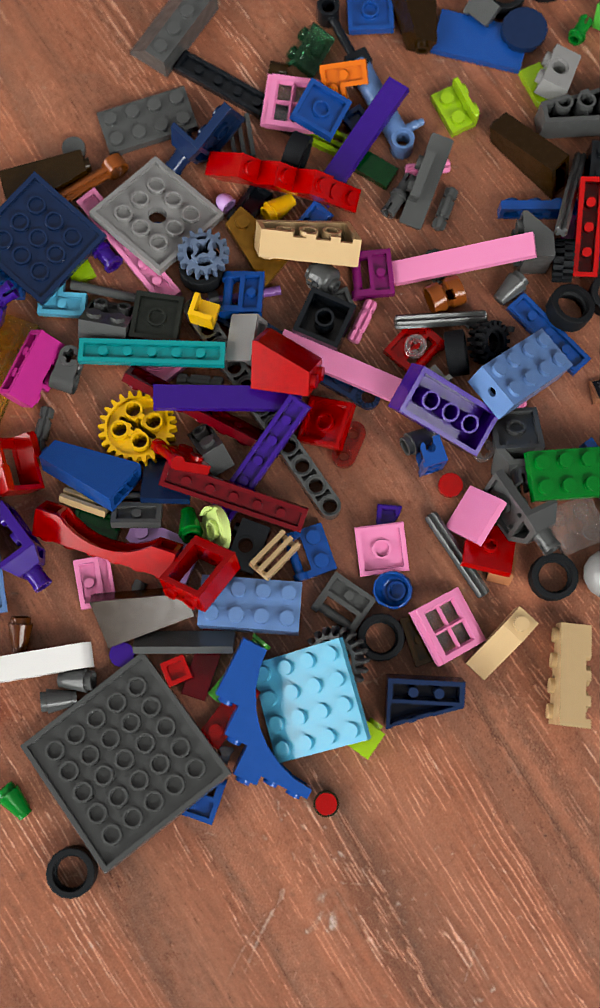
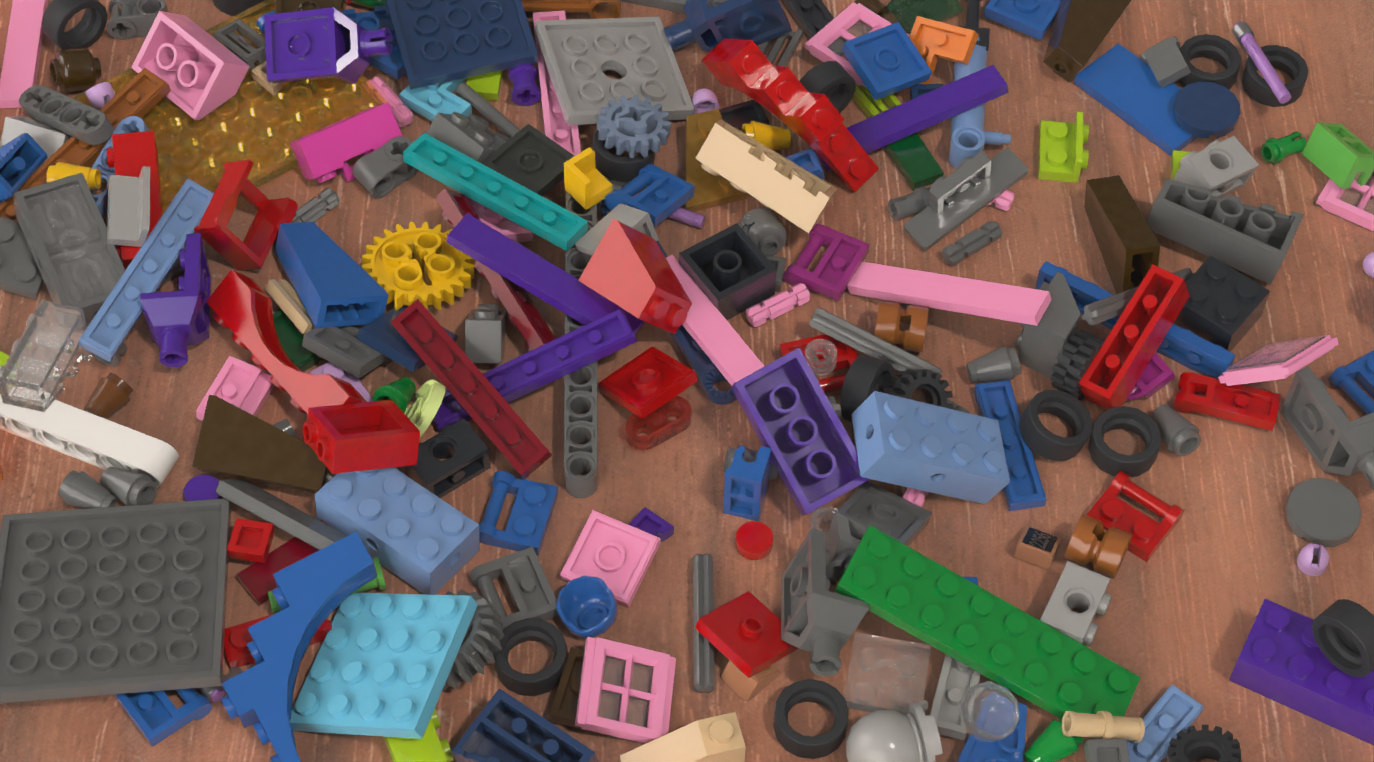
camera: 30 degrees right, 25 degrees down
red plate [151,438,211,475] -> none
tan tile [249,529,301,581] -> none
bright pink tile [446,486,507,546] -> none
none -> bright pink axle [366,76,414,128]

